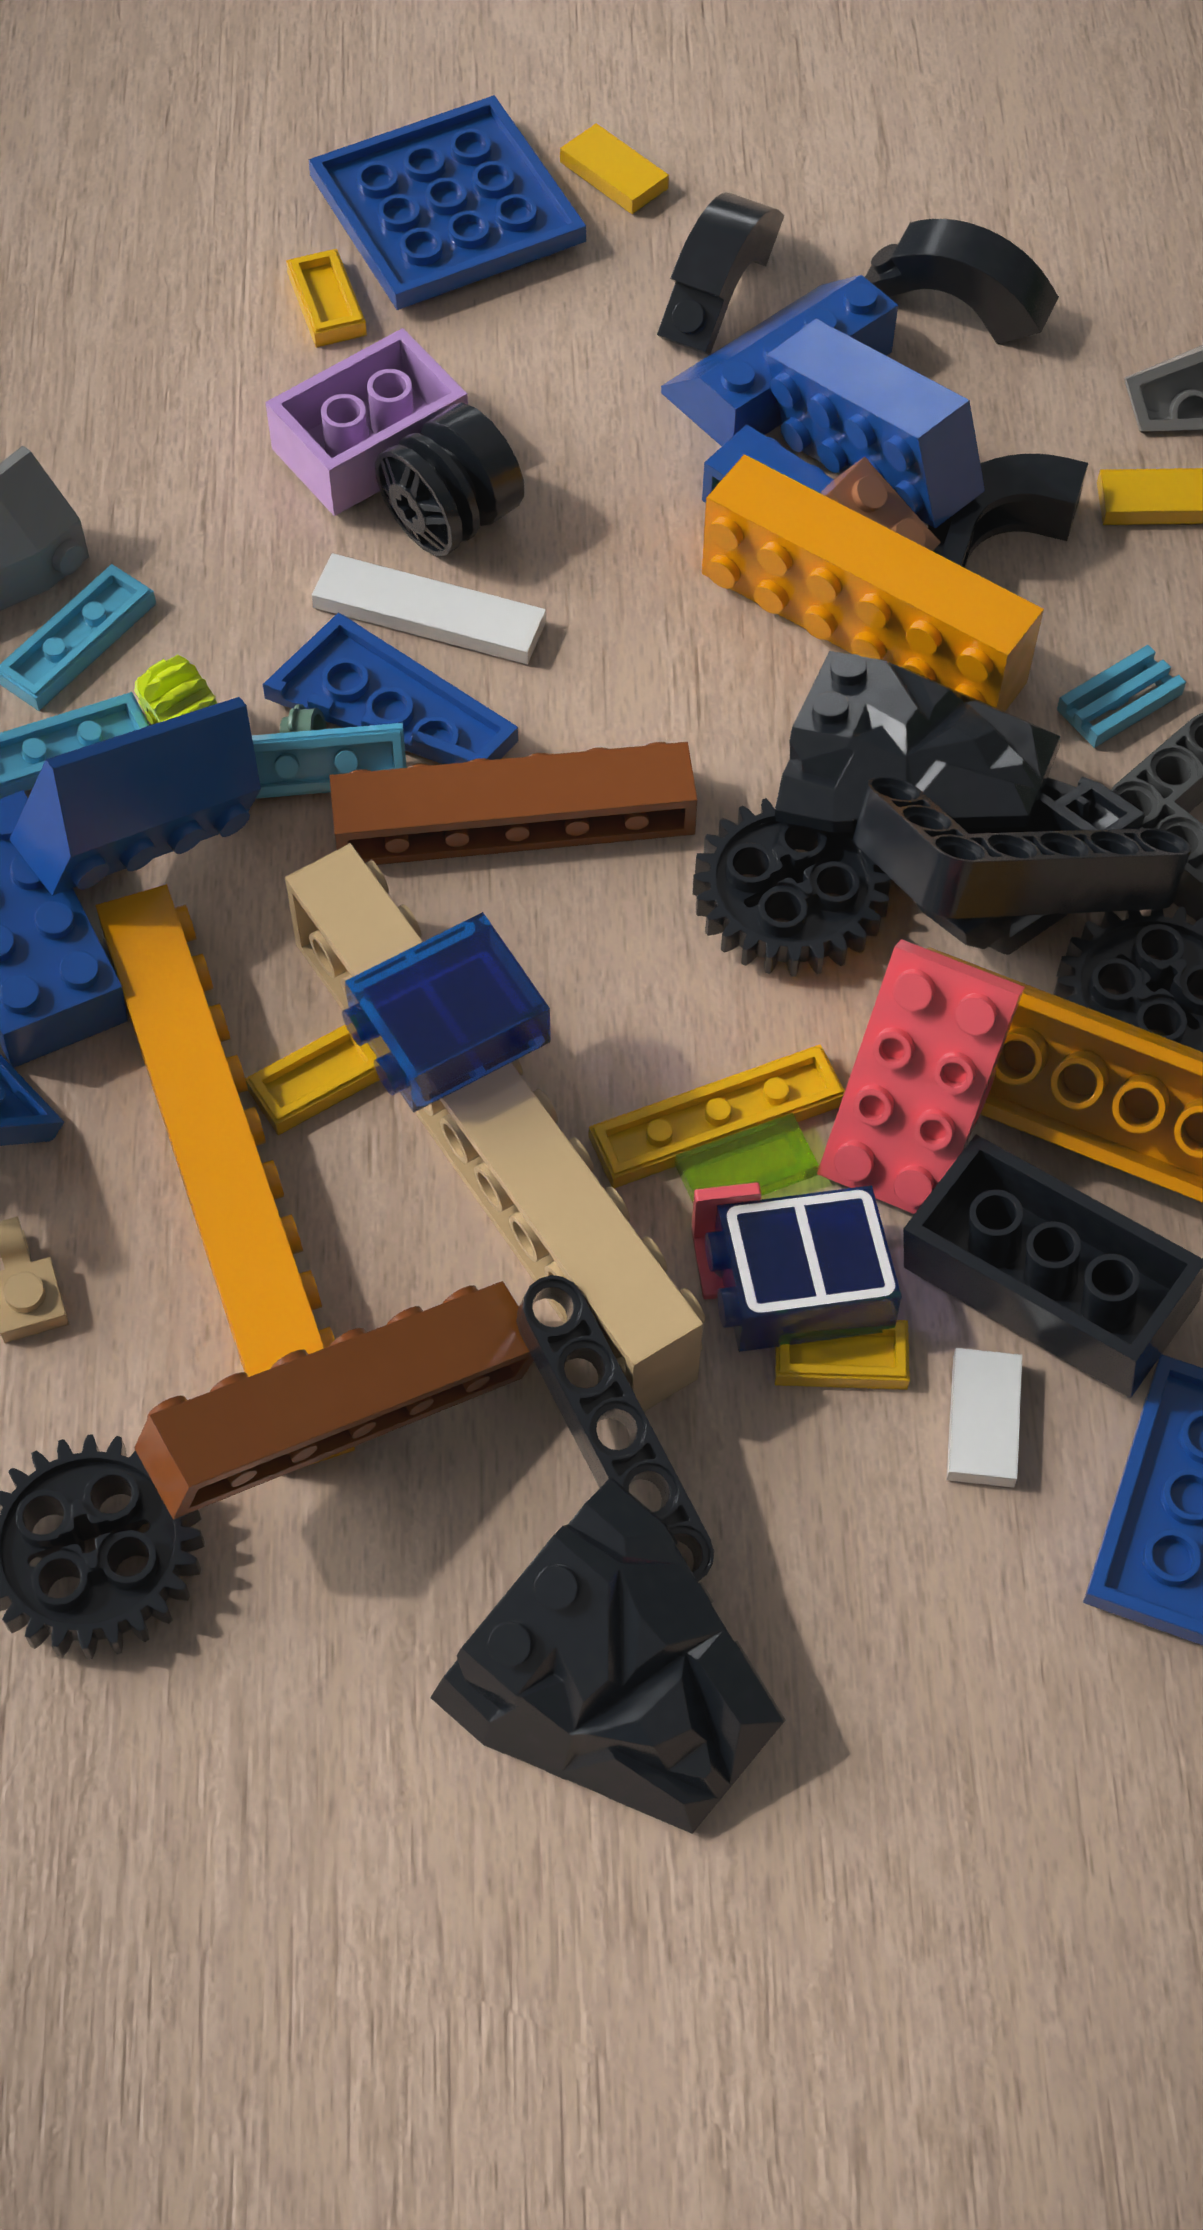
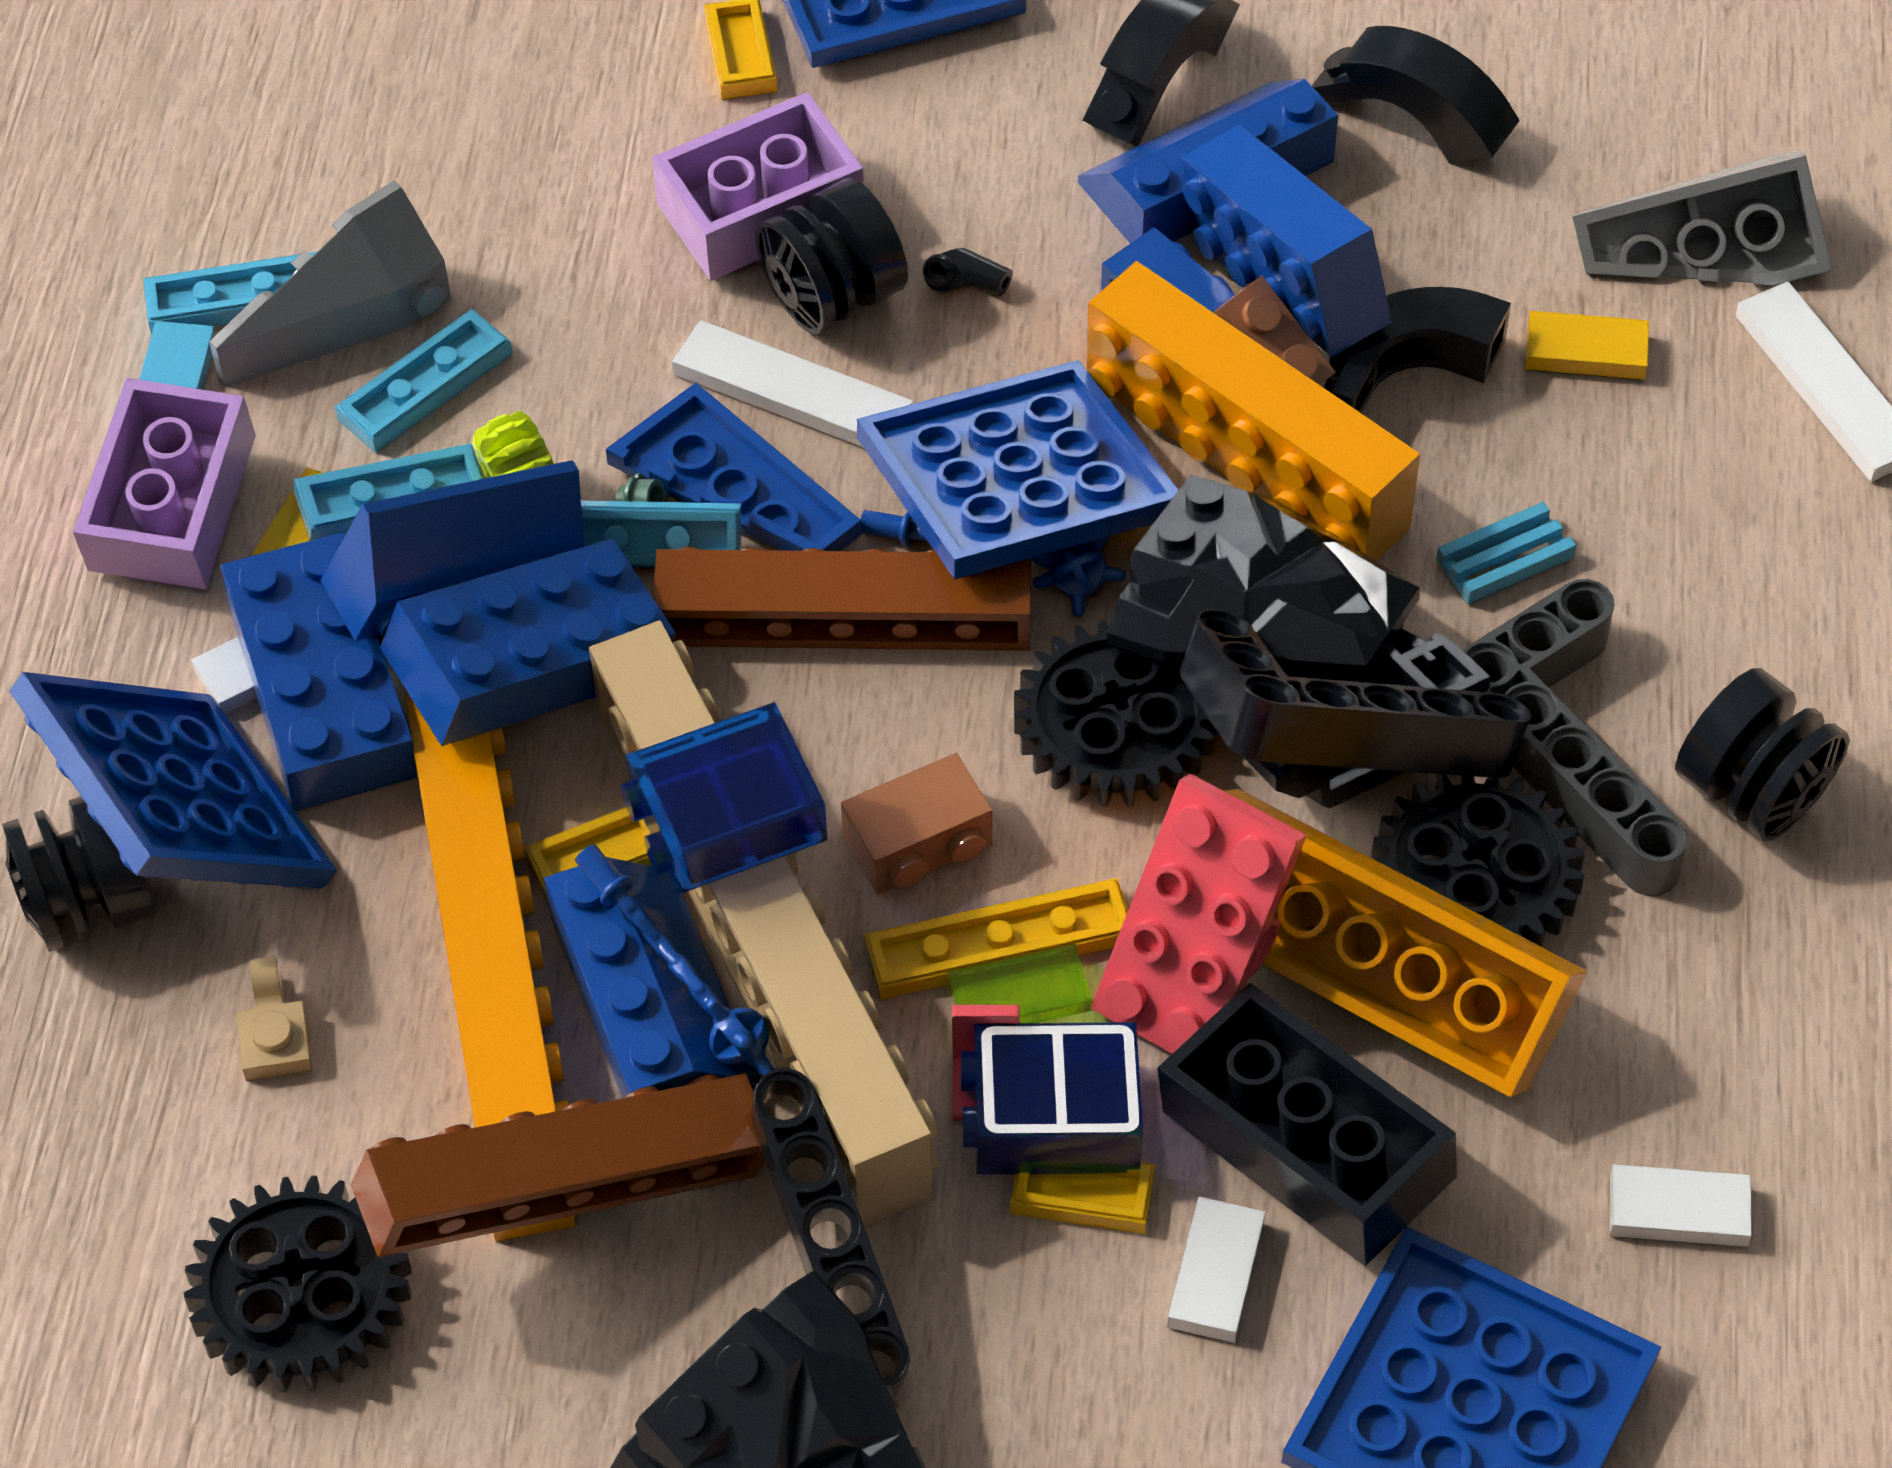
camera: 10 degrees right, 5 degrees down
none -> blue brick [380,538,676,746]
none -> blue slope [544,857,760,1098]
none -> blue piece [575,844,775,1076]
none -> nougat brick [841,752,993,895]
none -> blue plate [857,360,1179,580]
none -> blue piece [861,510,1126,617]
none -> black arm [922,248,1013,296]

